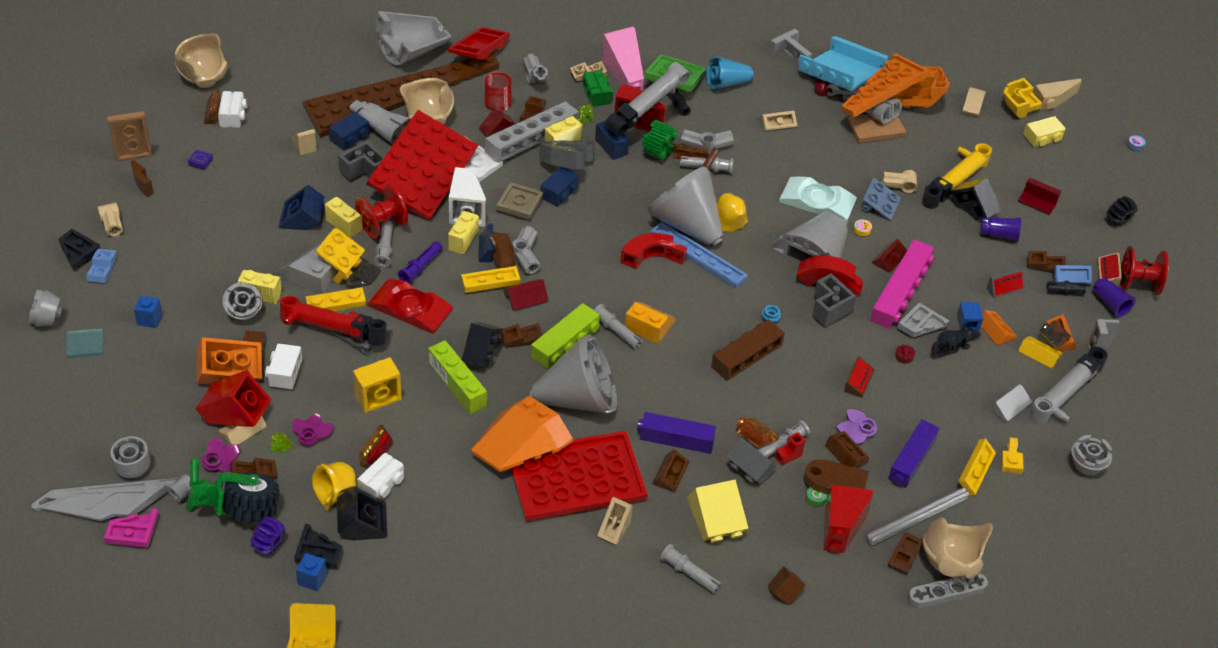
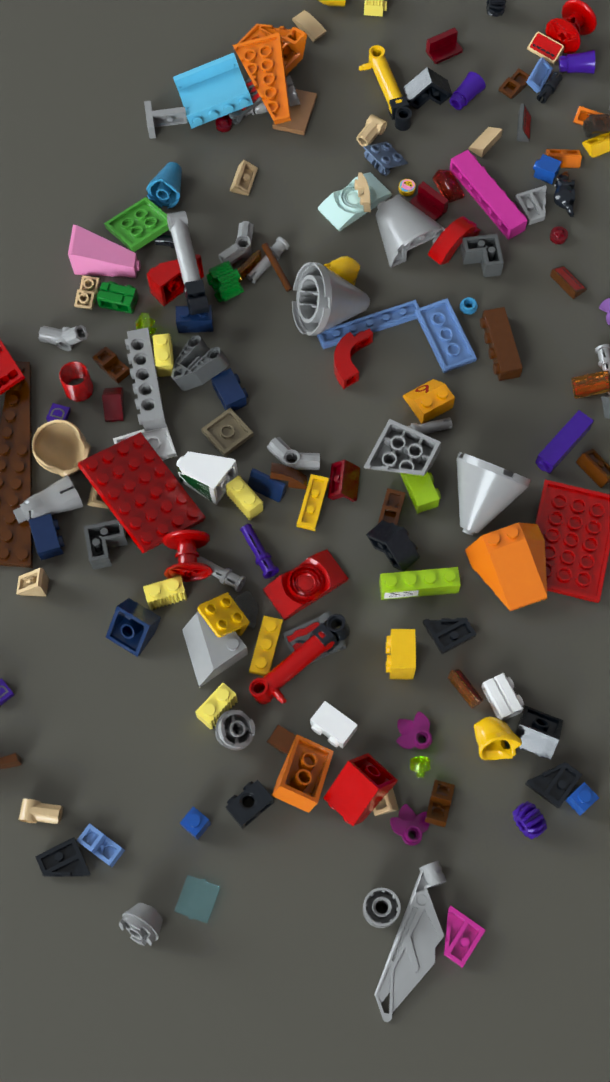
camera: 55 degrees left, 20 degrees up
piece [186,458,280,522] -> none
none -> dark purple tile [46,403,71,422]
none -> black brick [226,780,274,830]
none -> tan slope [355,172,371,212]
none -> light grey wedge [364,419,441,476]
none -> dark red panel [409,181,449,221]
none -> medium blue tile [415,298,477,373]
none -> black wing [423,618,477,654]
none -> tan slope [468,127,503,158]

